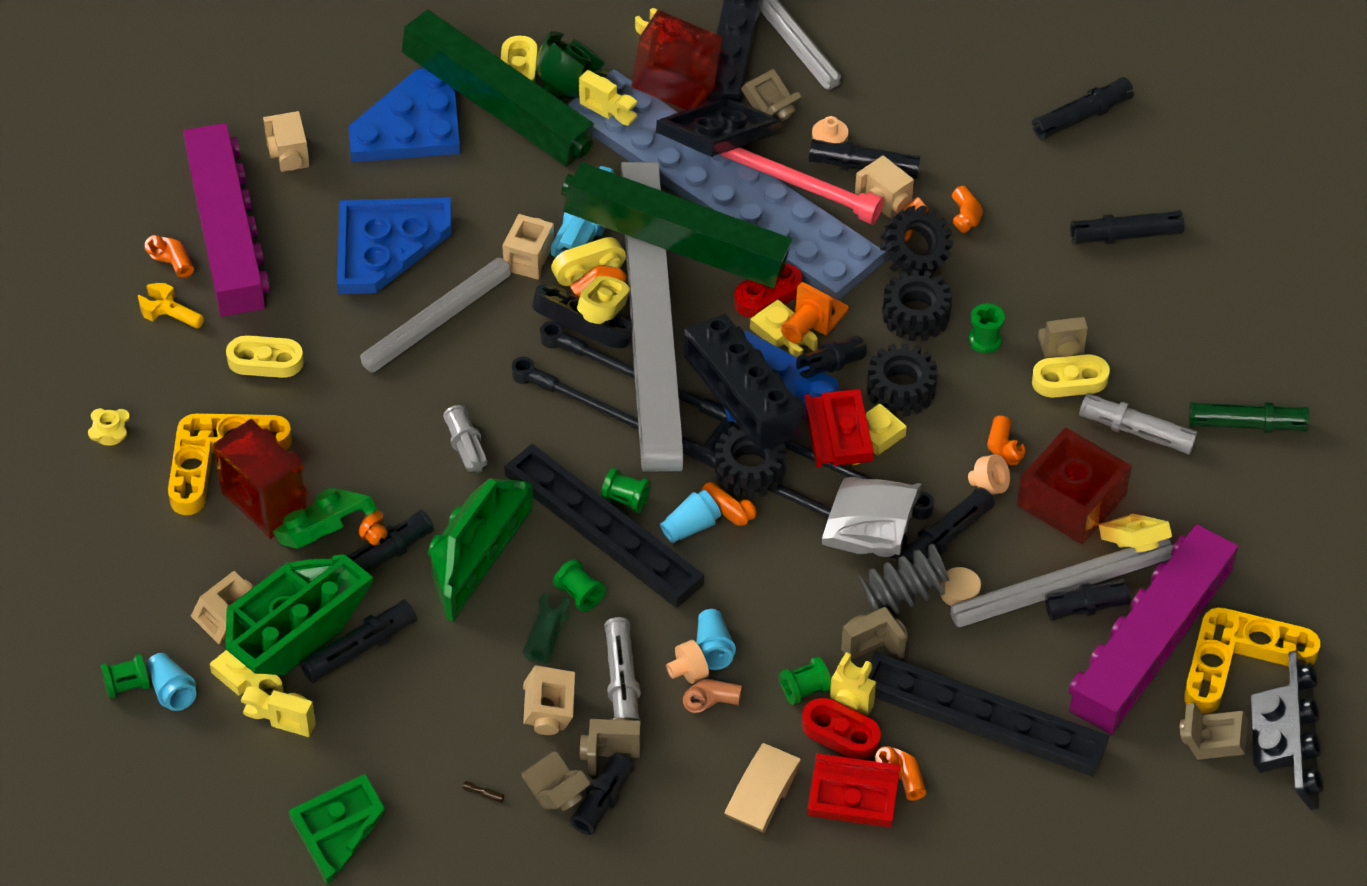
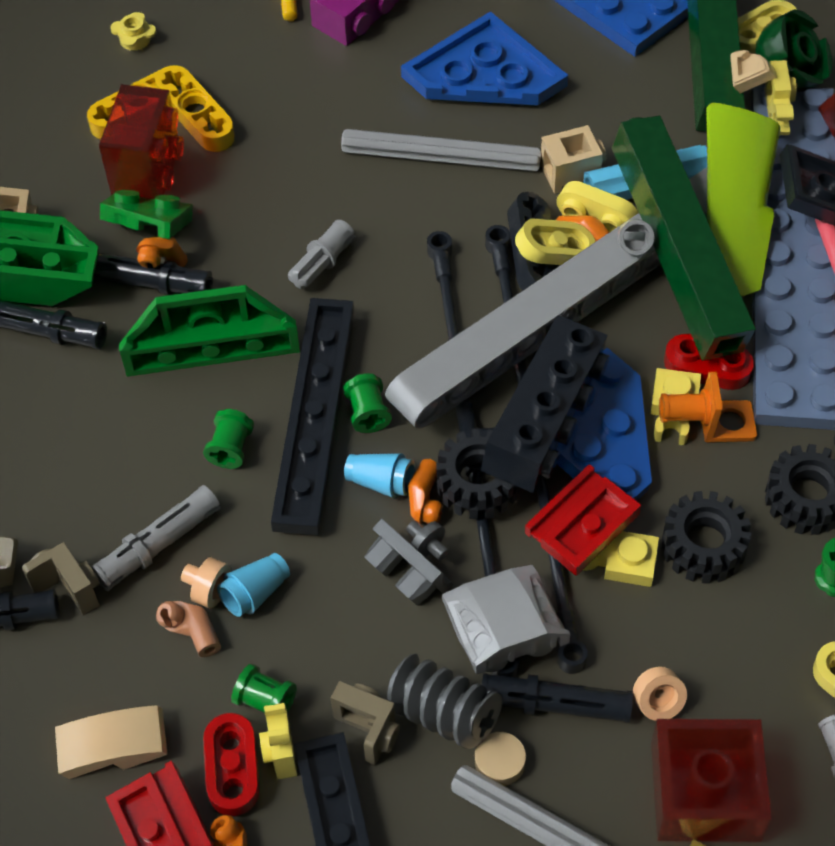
camera: 55 degrees right, 5 degrees up
light yellow plate [226,336,304,378] -> none
clear green bar [523,593,570,664] -> none
tan brick [523,665,575,735] -> none
black pin [796,336,867,379] -> none
orange arm [987,416,1026,466] -> none
none -> dark grey hips [364,518,453,605]
none -> light grey hinge [617,219,654,255]
none -> lime panel [706,103,781,297]
none -> tan tile [730,50,777,93]

